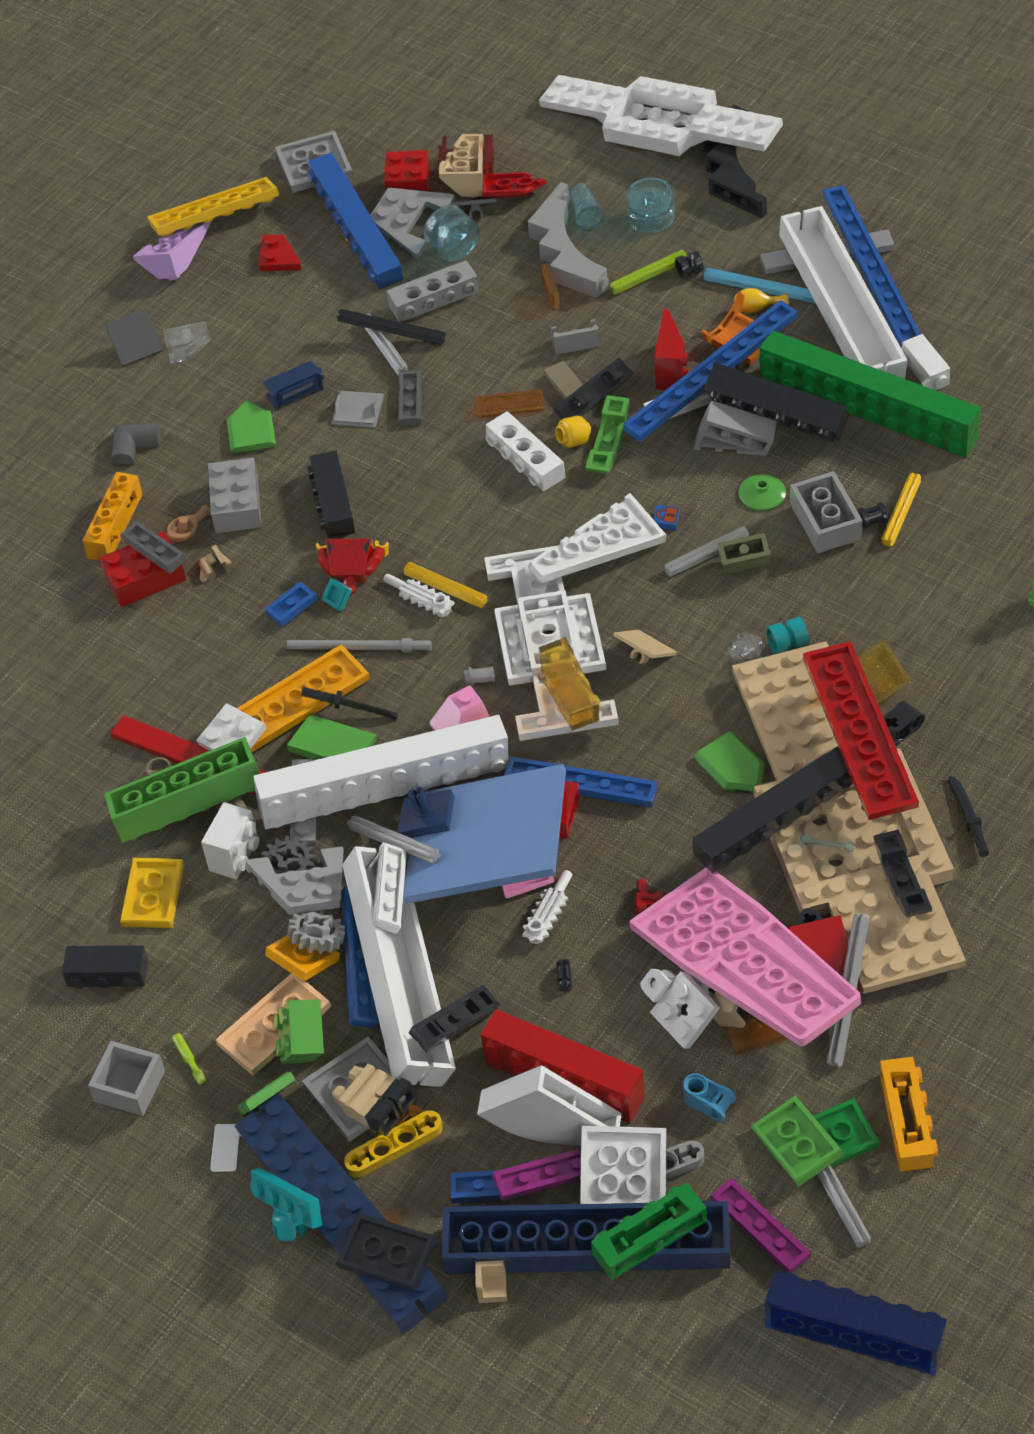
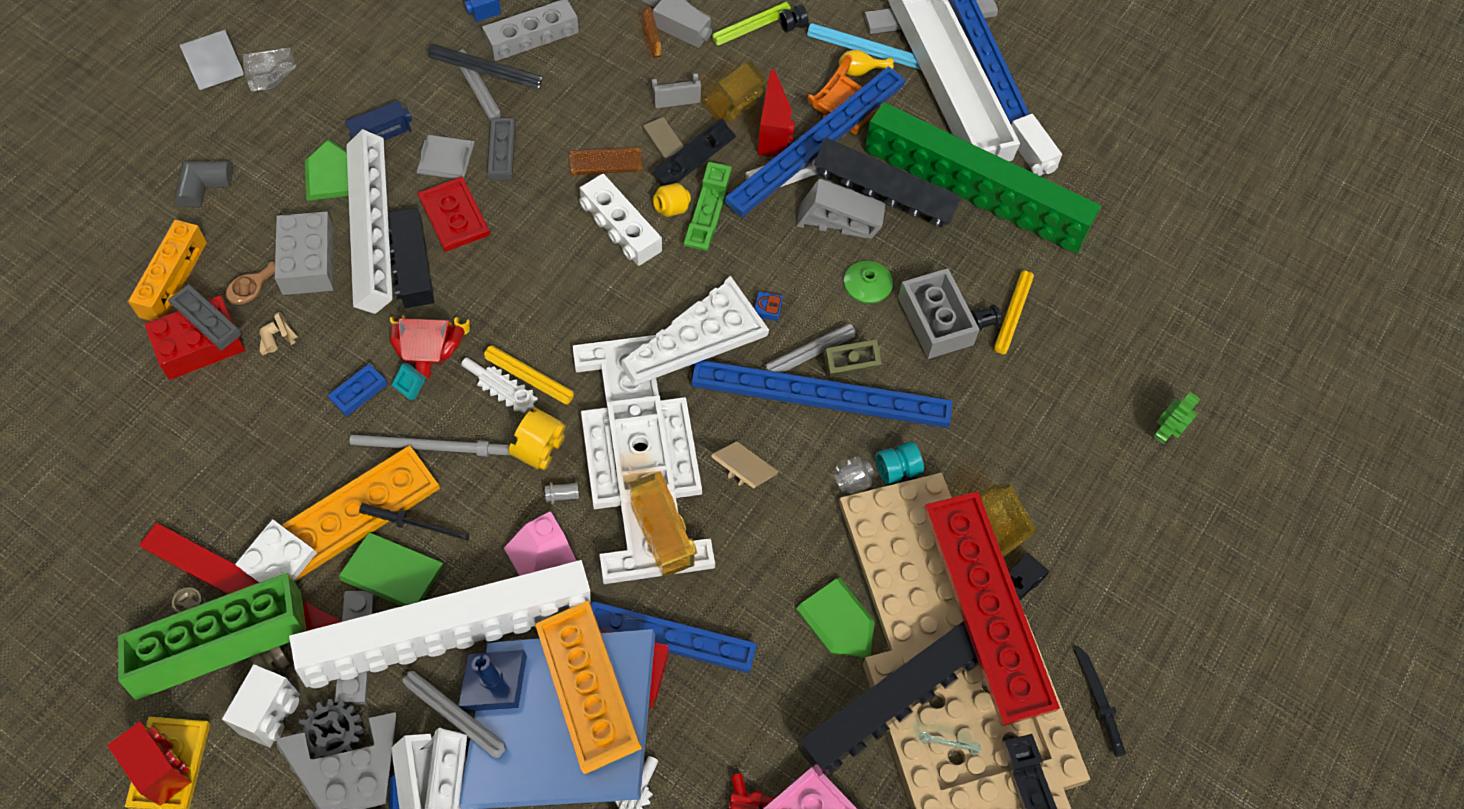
camera: 10 degrees left, 10 degrees up
none -> red brick [107,721,192,806]
none -> white brick [347,129,392,314]
none -> red tile [417,176,490,253]
none -> yellow brick [508,407,566,471]
none -> light orange plate [535,600,642,775]
none -> blue plate [692,360,952,428]
none -> clear yellow piece [704,59,768,122]

